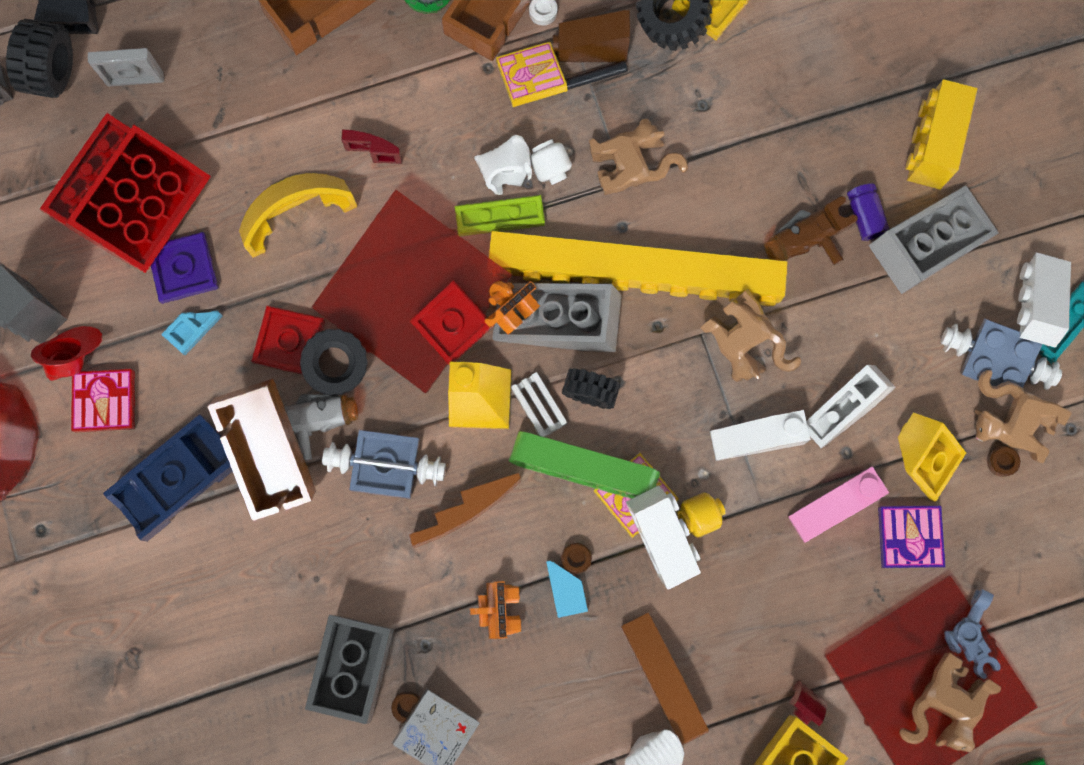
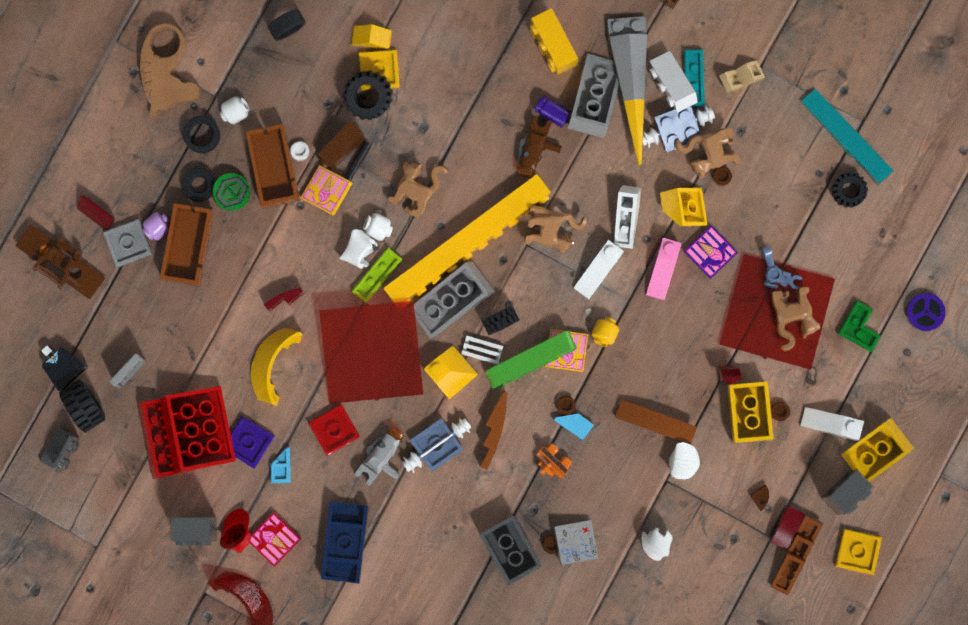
camera: 40 degrees left, 5 degrees up
piece [207,378,316,520] -> none
black tyre [300,329,368,395] -> none
red tile [410,280,495,365] -> none
orange hips [485,281,540,334] -> none
white brick [626,486,701,590] -> none
none -> light grey plate [607,17,647,166]

